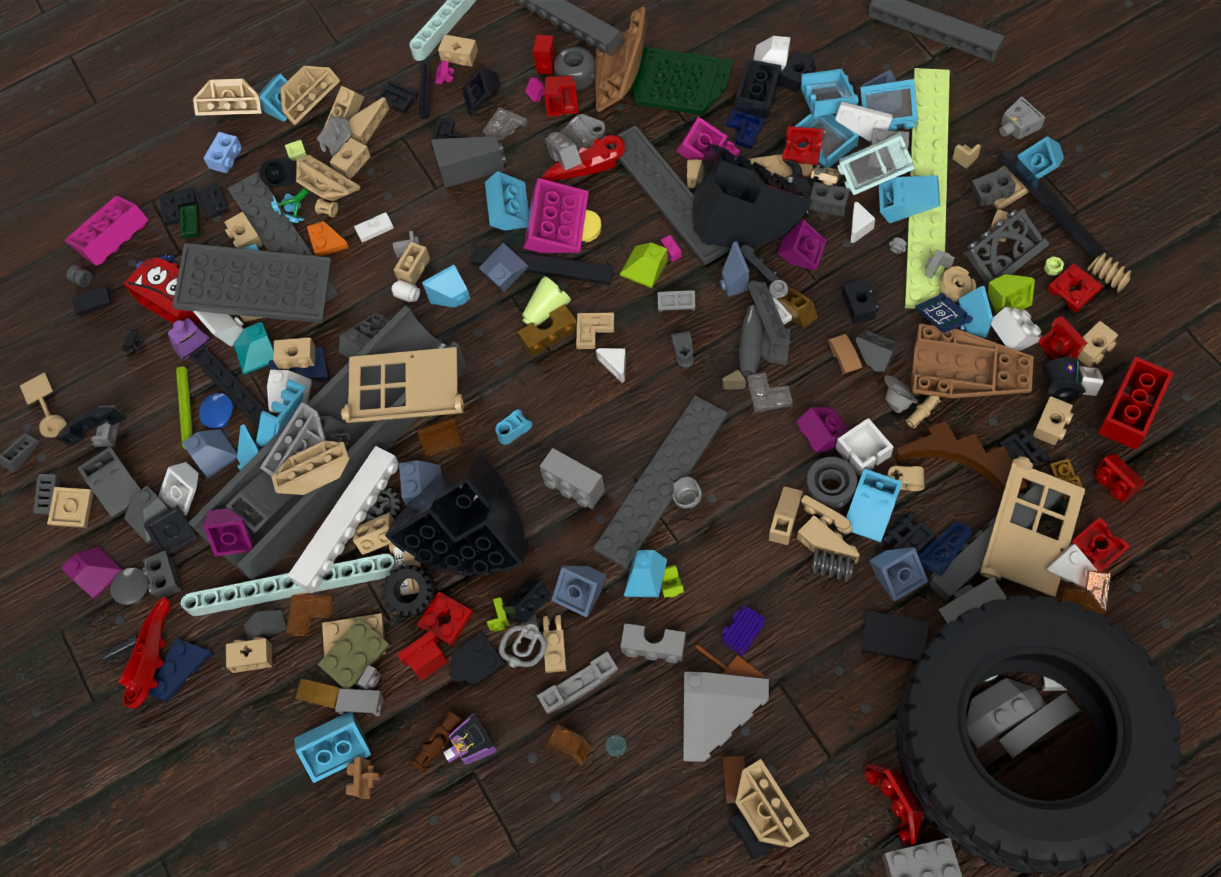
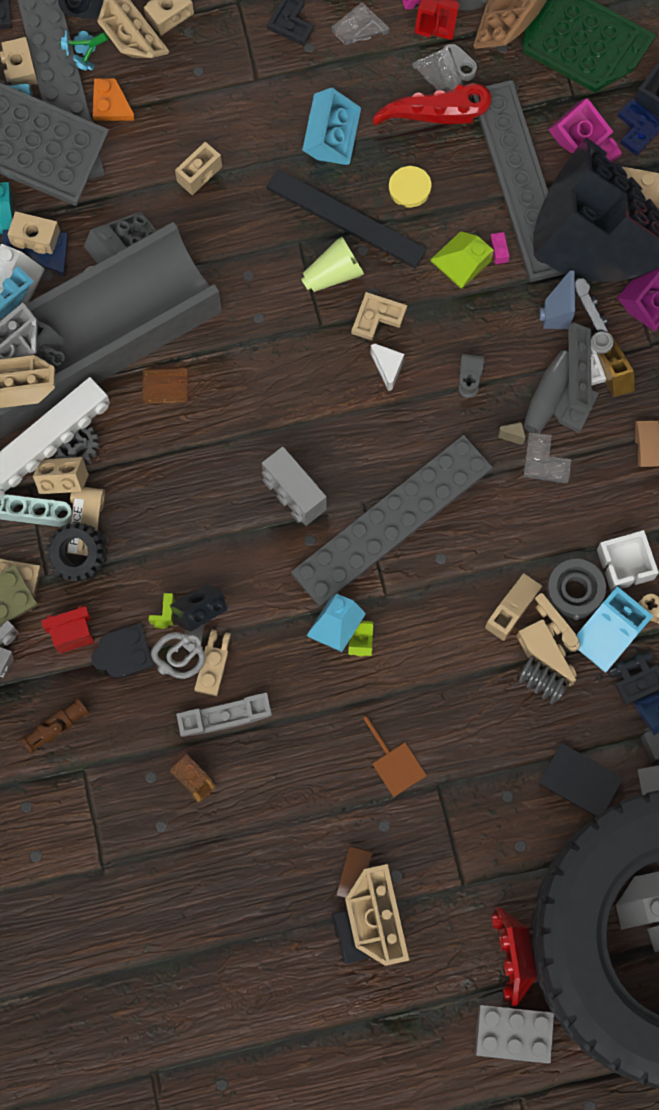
camera: 10 degrees right, 10 degrees up
tan bush [315,198,338,217] -> none
tan door [341,347,464,423] -> none
white plate [354,212,394,242] -> none
black brick [385,450,526,576] -> none
white brick [392,280,420,302] -> none
light grey bracket [393,231,420,258] -> none
sand blue slope [399,460,442,507] -> none
red brick [417,592,473,647] -> none
medium azure slope [422,265,470,308] -> none
dark grey slope [431,136,506,188] -> none
torso [443,713,497,765] -> none
sand blue slope [478,243,529,292] -> none
medium azure piece [496,409,532,445] -> none
pearl gold arch [518,304,577,357] -> none
dark pink slope [523,178,589,253] -> none
light grey arch [545,132,582,170] -> none
sand blue slope [551,566,607,617] -> none
clear light blue plate [605,735,627,757] -> none
light grey arch [621,624,686,663] -> none
light grey hinge [658,290,695,312] -> none
light grey hair [672,477,702,509] -> none
light grey slope [683,672,769,762] -> none
tan brick [687,159,702,188] -> none
dark purple brick [721,606,765,656] -> none
magenta slope [796,407,849,452] -> none
sand blue slope [869,547,928,602] -> none

